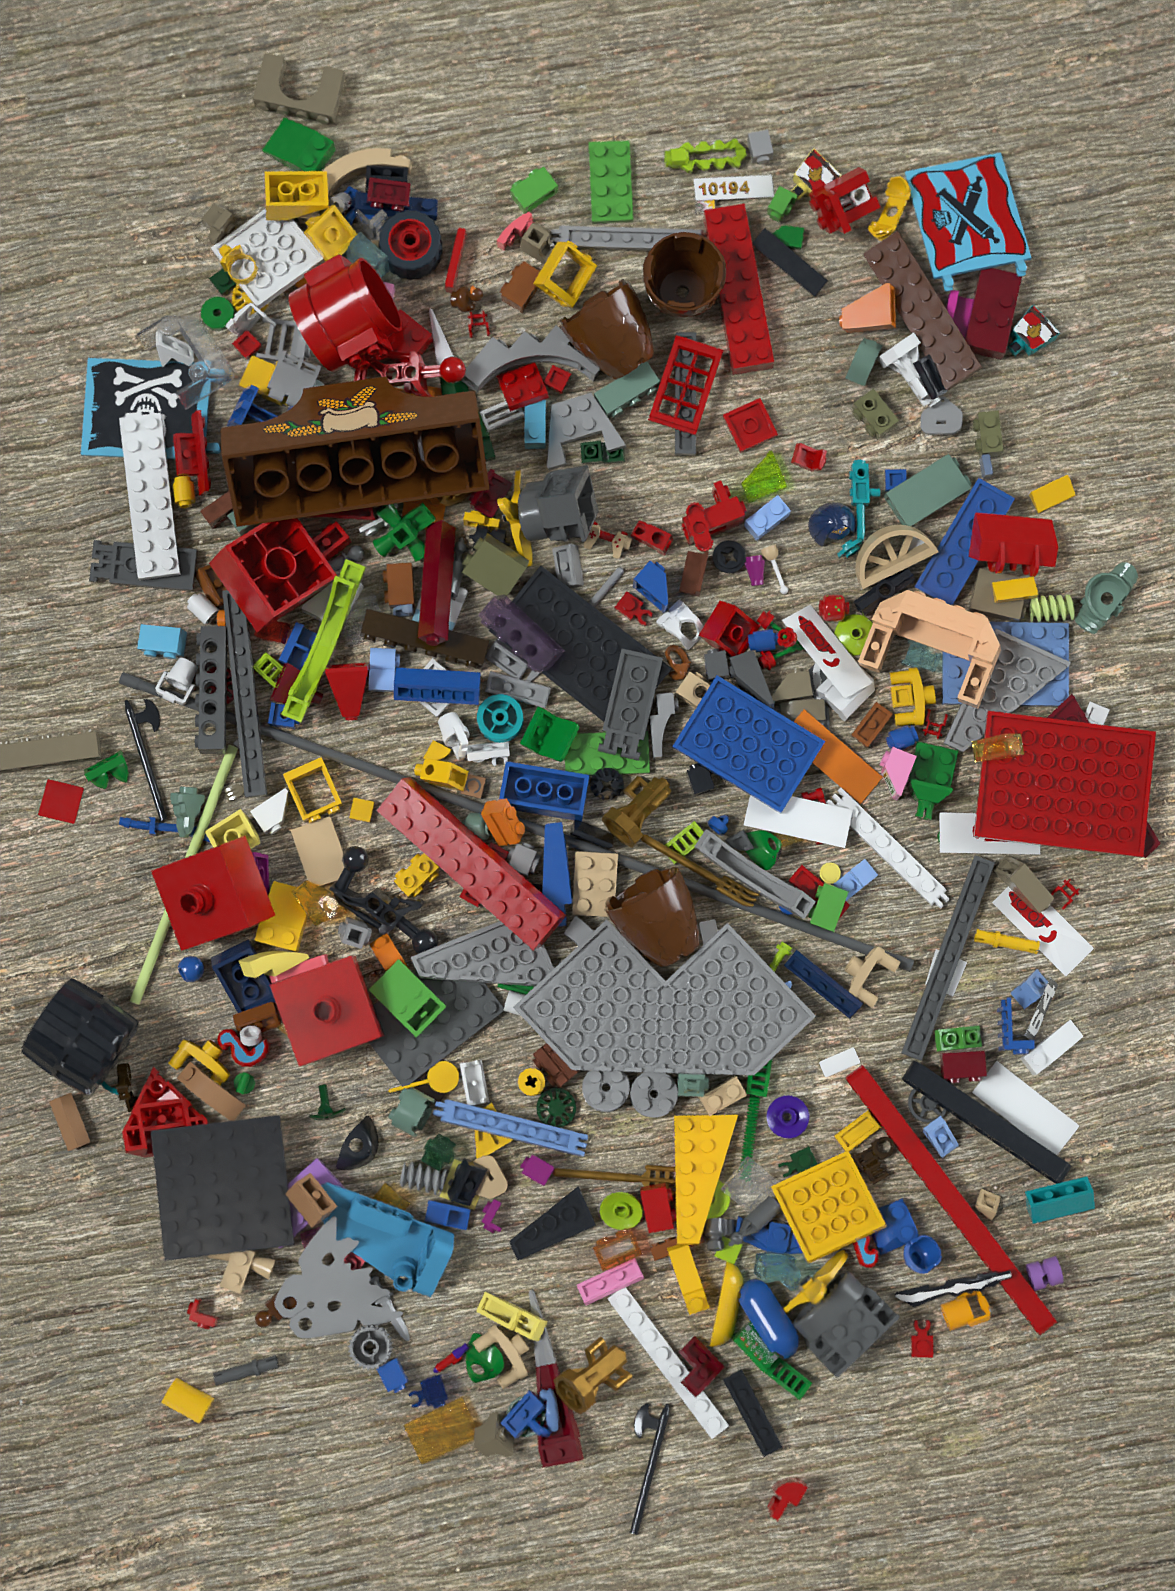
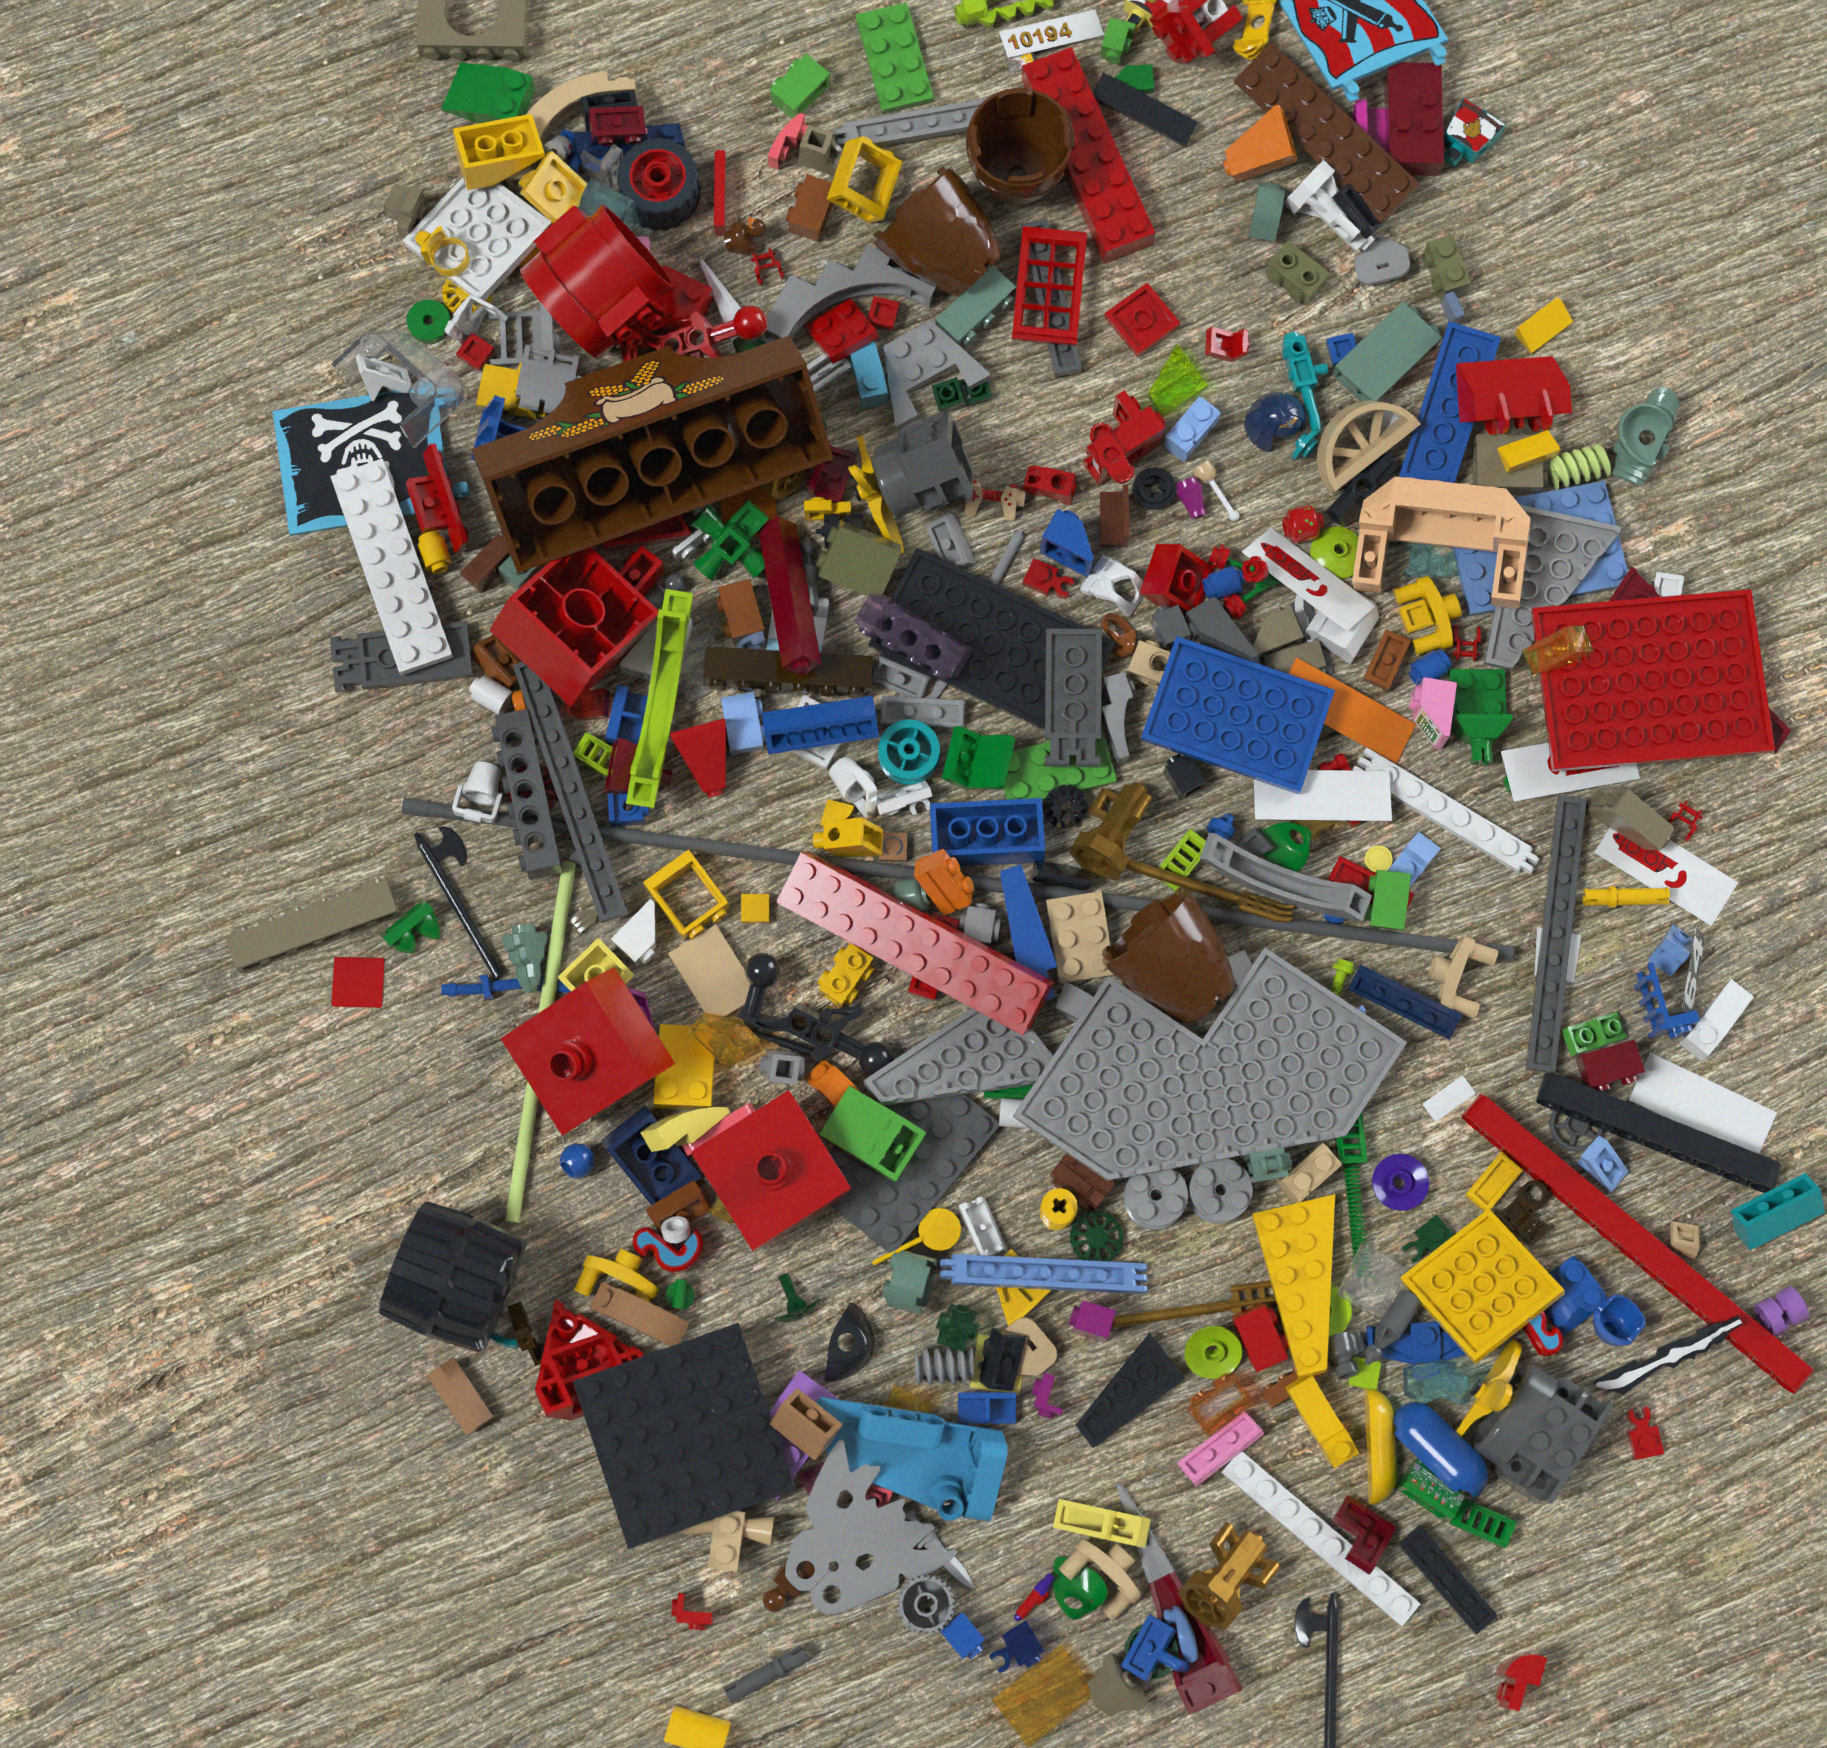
camera: 15 degrees left, 5 degrees down
medium azure brick [137,624,187,659] -> none
dark green plate [209,268,237,297] -> none
light orange piece [940,1291,991,1331] -> none

